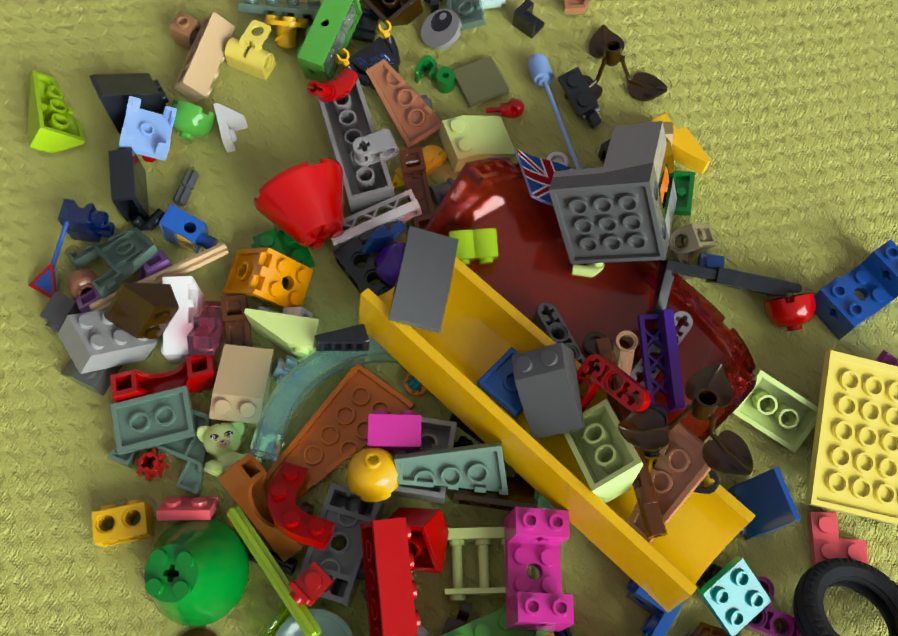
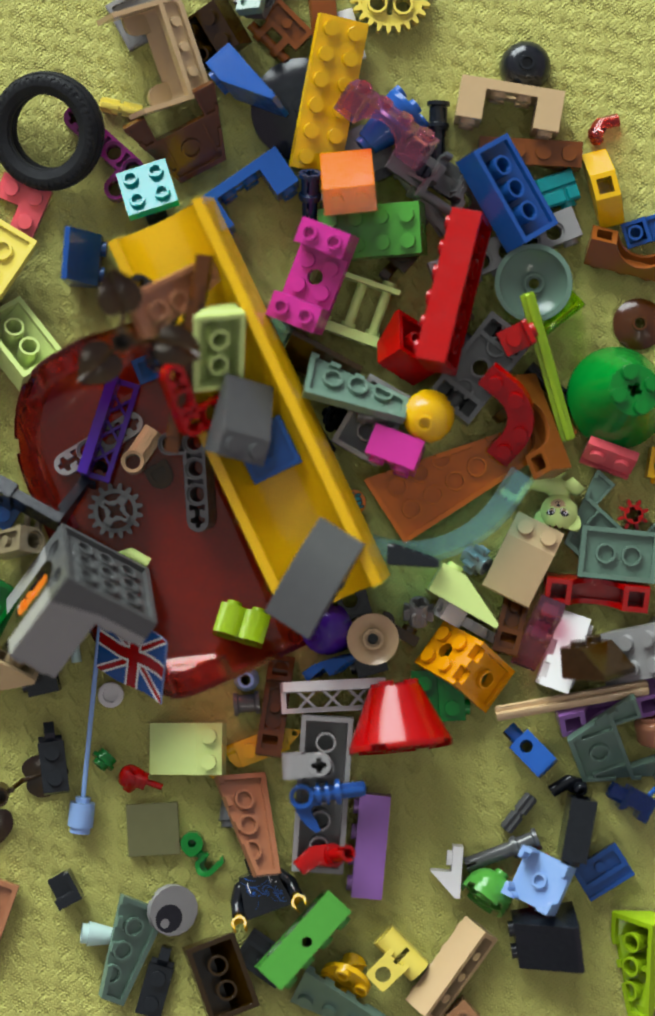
camera: 155 degrees left, 20 degrees up
none -> dark grey gear [88,483,144,539]
none -> green plate [92,748,116,771]
none -> blue piece [290,778,366,833]
none -> medium lavender brick [346,792,391,900]
none -> tan dish [347,613,399,665]
none -> dark brown plate [383,611,420,647]
none -> light grey gear [403,596,434,628]
none -> dark grey pin [463,828,542,873]
none -> blue plate [574,842,635,902]

